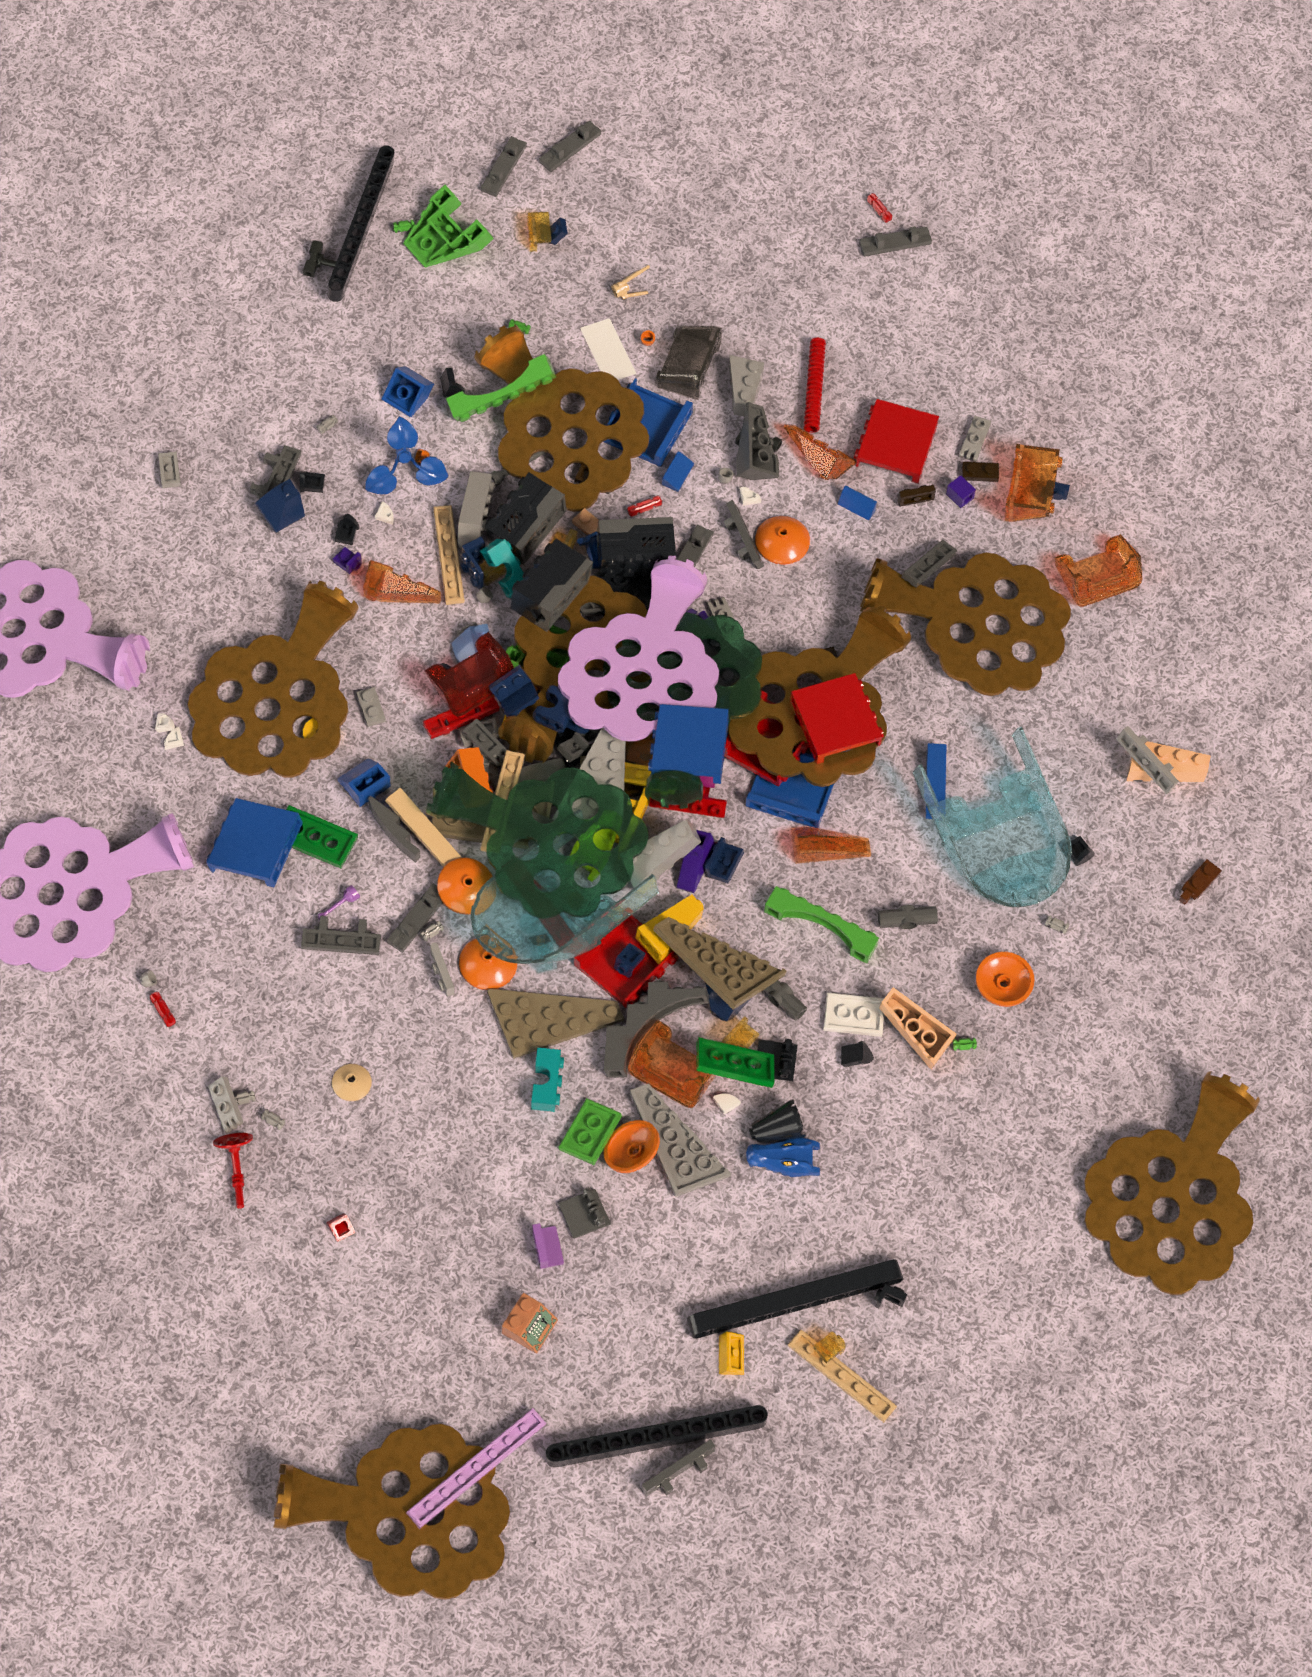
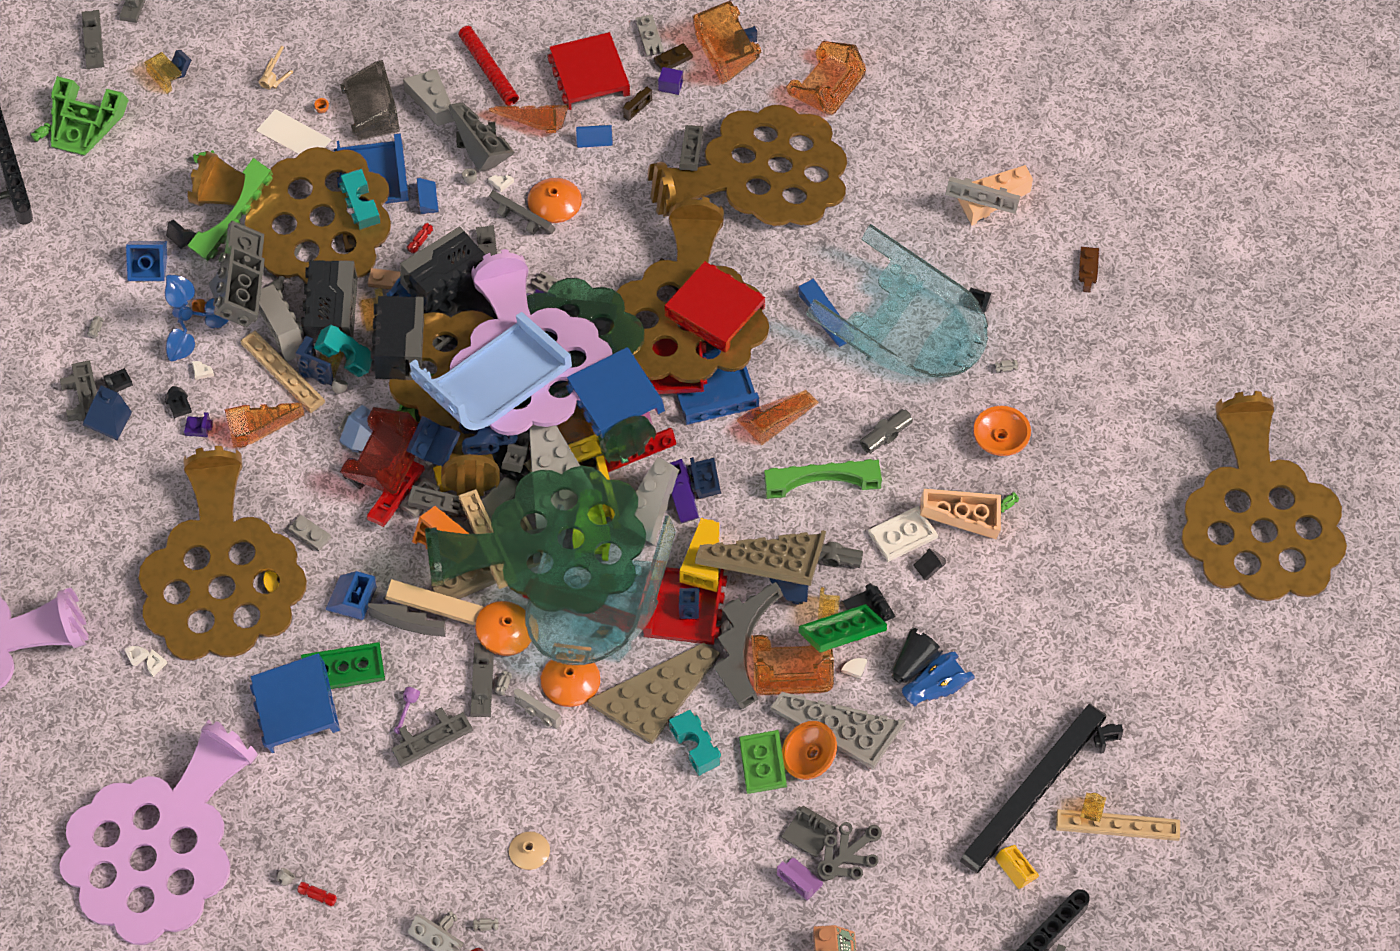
camera: 30 degrees left, 5 degrees down
none -> dark grey wedge [209,221,265,328]
none -> teal arch [339,169,380,229]
none -> light blue panel [409,312,572,430]
none -> dark grey plant [817,822,882,880]

